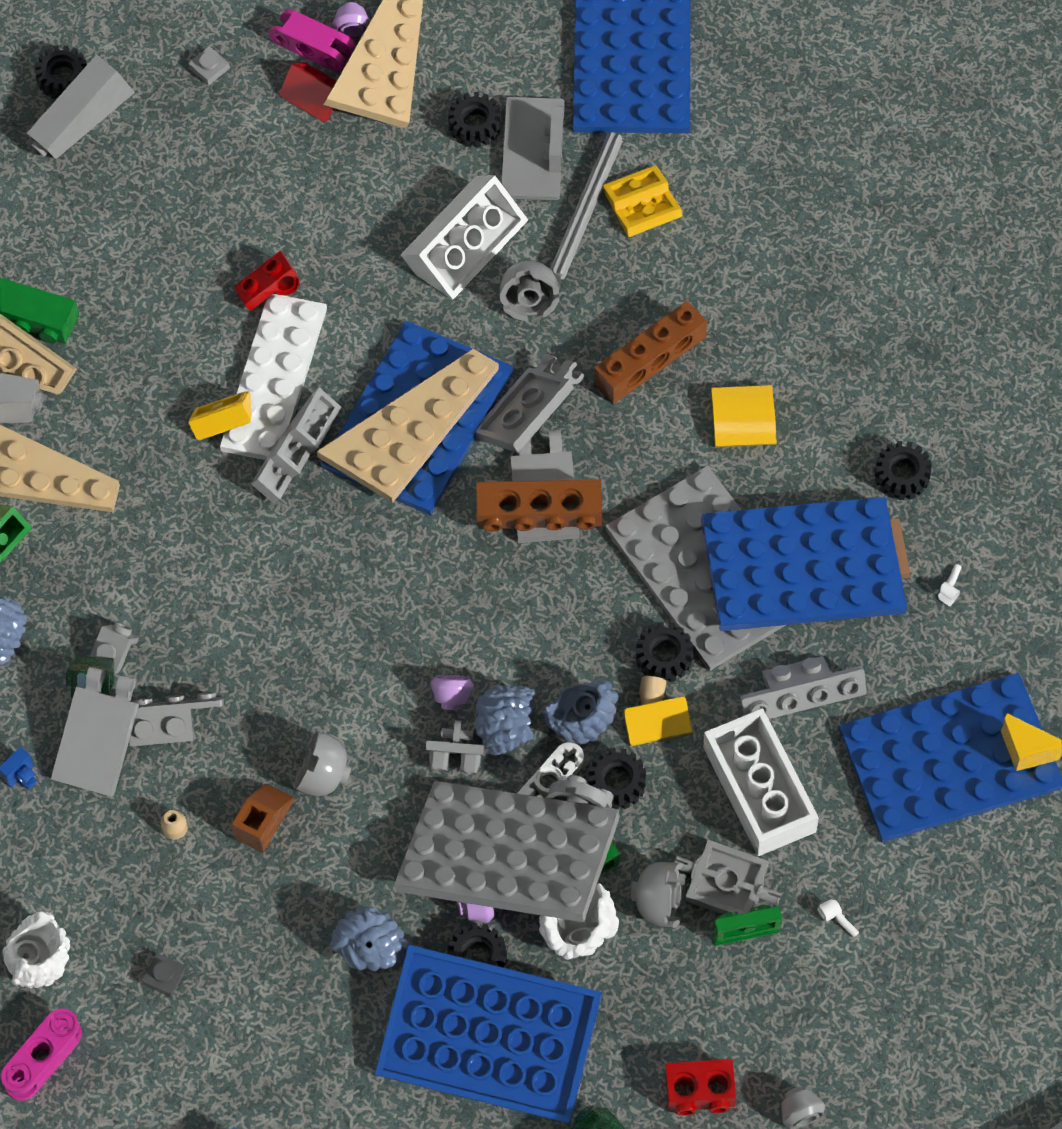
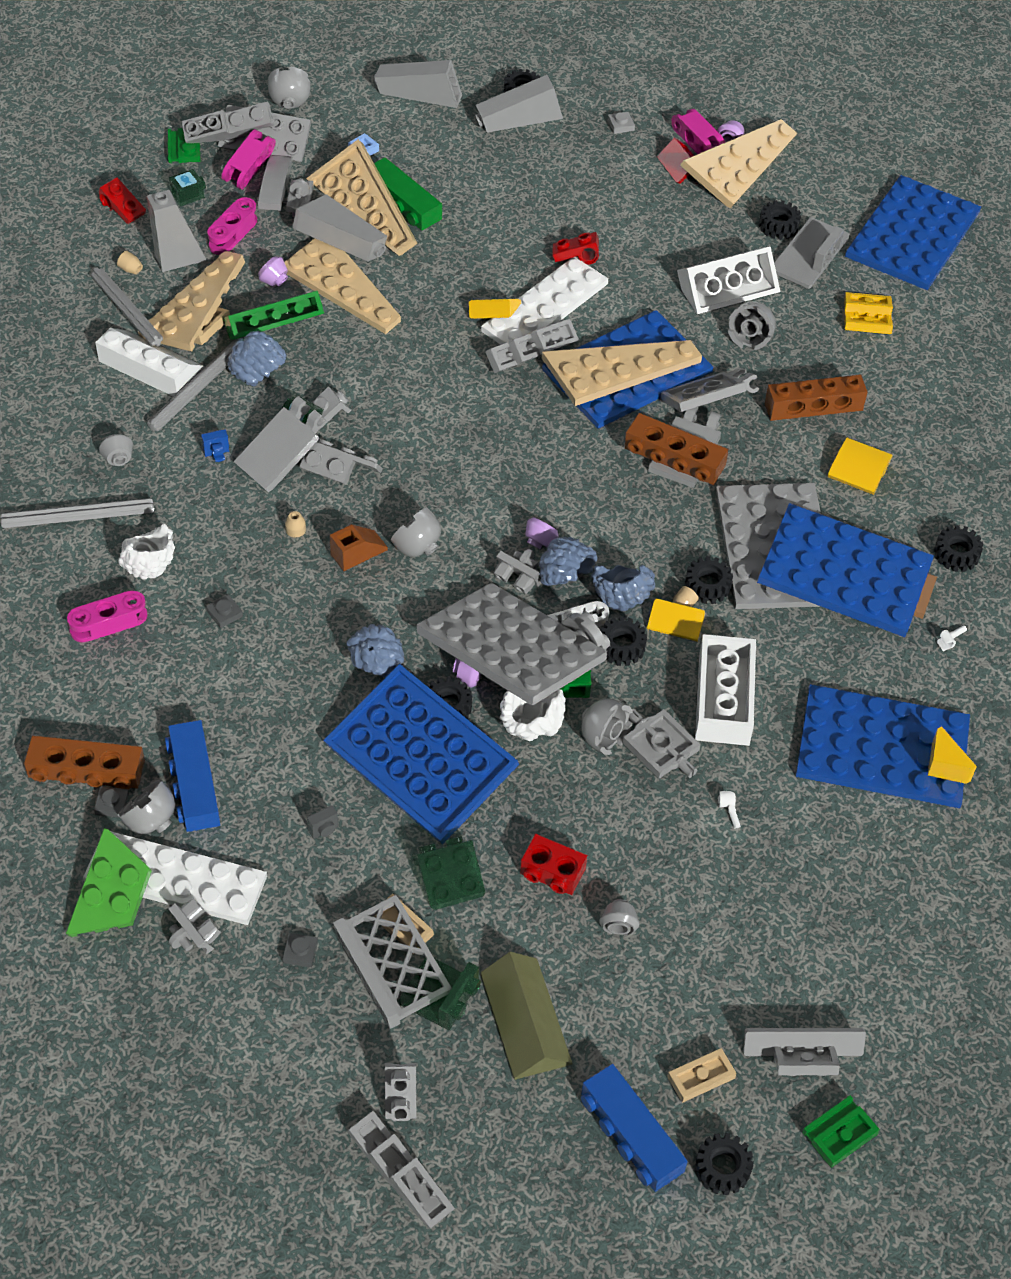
camera: 25 degrees right, 10 degrees down
light grey axle [550,132,622,280] -> none
green plate [713,905,782,946] -> none
light grey bracket [740,656,867,719] -> none

